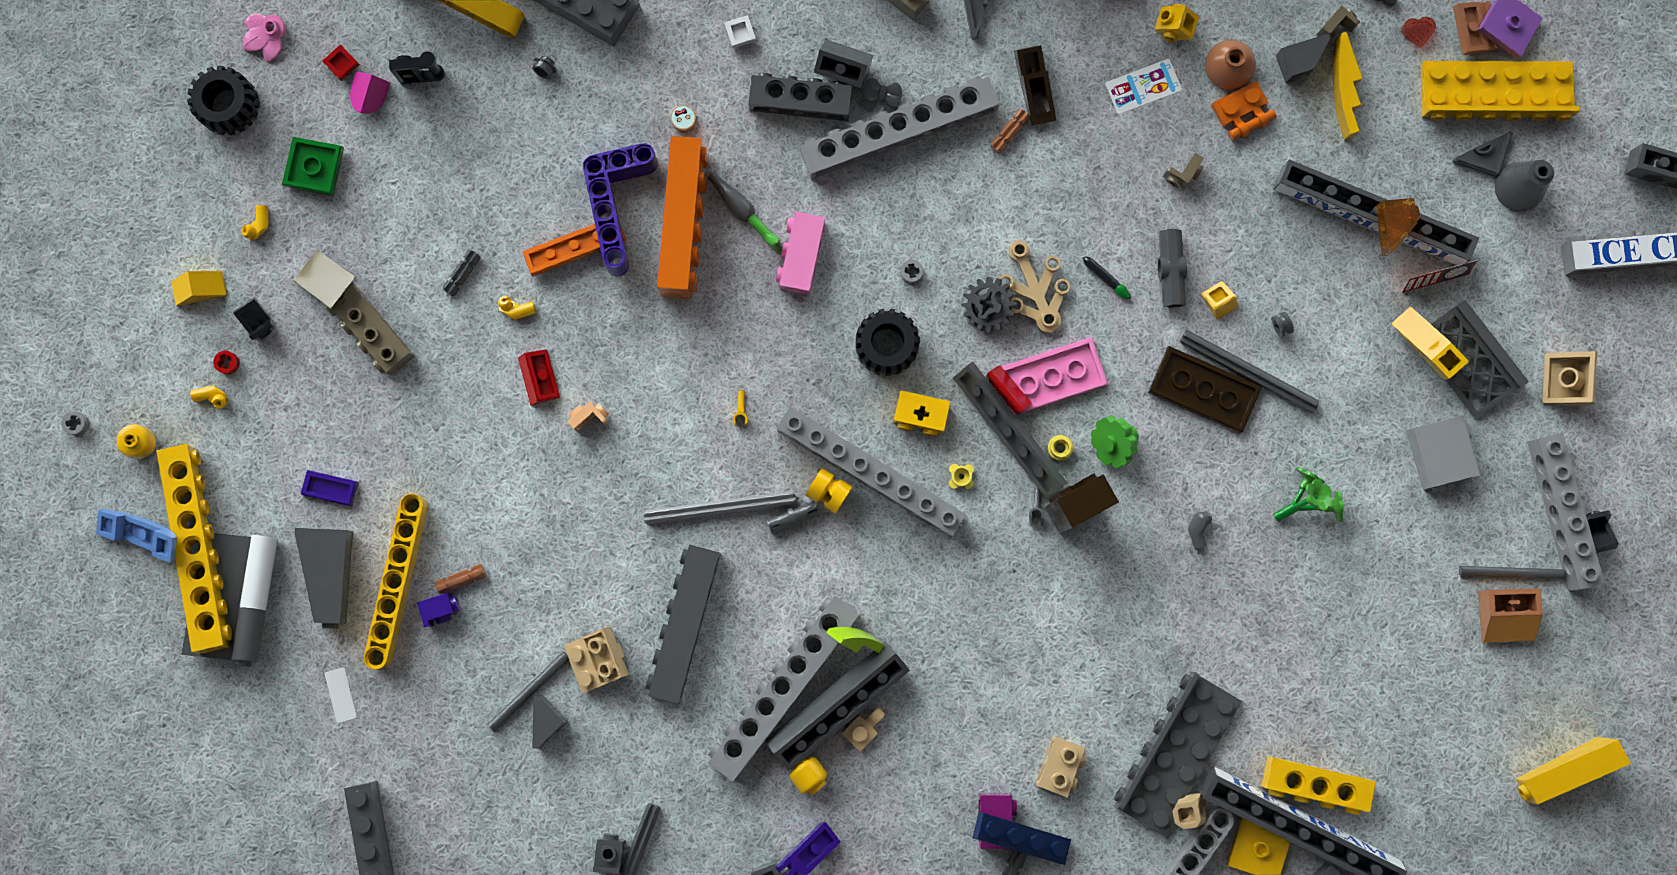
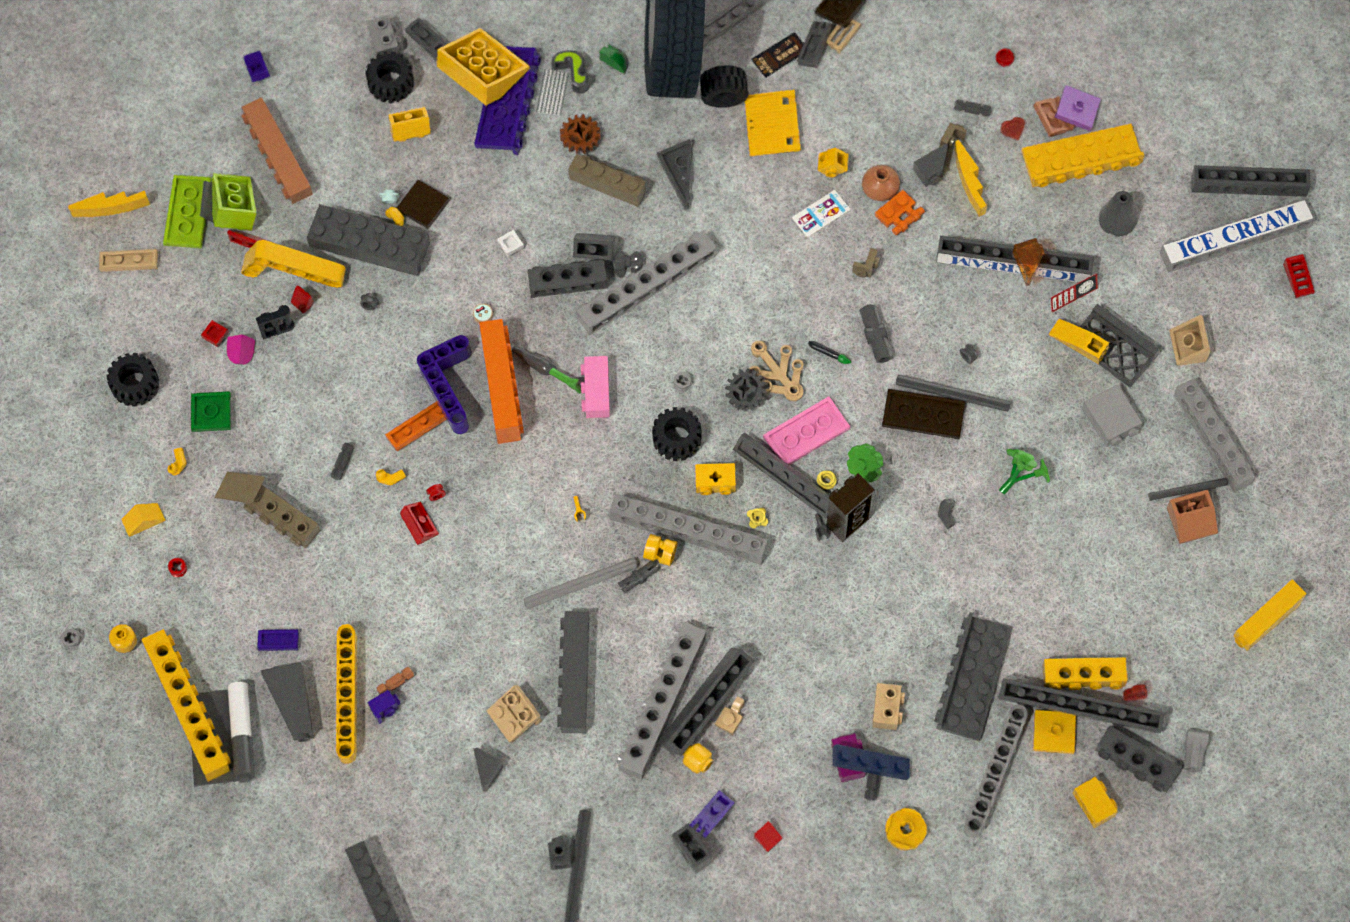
camera: 10 degrees left, 15 degrees down
medium blue slope [96,509,177,563] -> none
yellow arm [190,385,228,409] -> none
black bracket [233,297,274,340] -> none
bright pink plate [243,13,286,62] -> none
white sticker [325,668,357,723] -> none
dark grey bar [487,652,569,732] -> none
light nougat bracket [567,401,610,431] -> none
lime slope [826,627,885,653] -> none
red slope [986,365,1032,415] -> none
nougat axle [990,109,1030,154] -> none
dark brown slope [1014,45,1057,126] -> none
tan rock [1173,793,1207,829] -> none
yellow slope [1201,281,1238,320] -> none
dark grey tile [1453,131,1513,177] -> none
black bracket [1586,510,1619,553] -> none
none -> red slope [291,285,313,313]
none -> red bush [426,484,446,501]
none -> clear red tile [1123,684,1148,701]

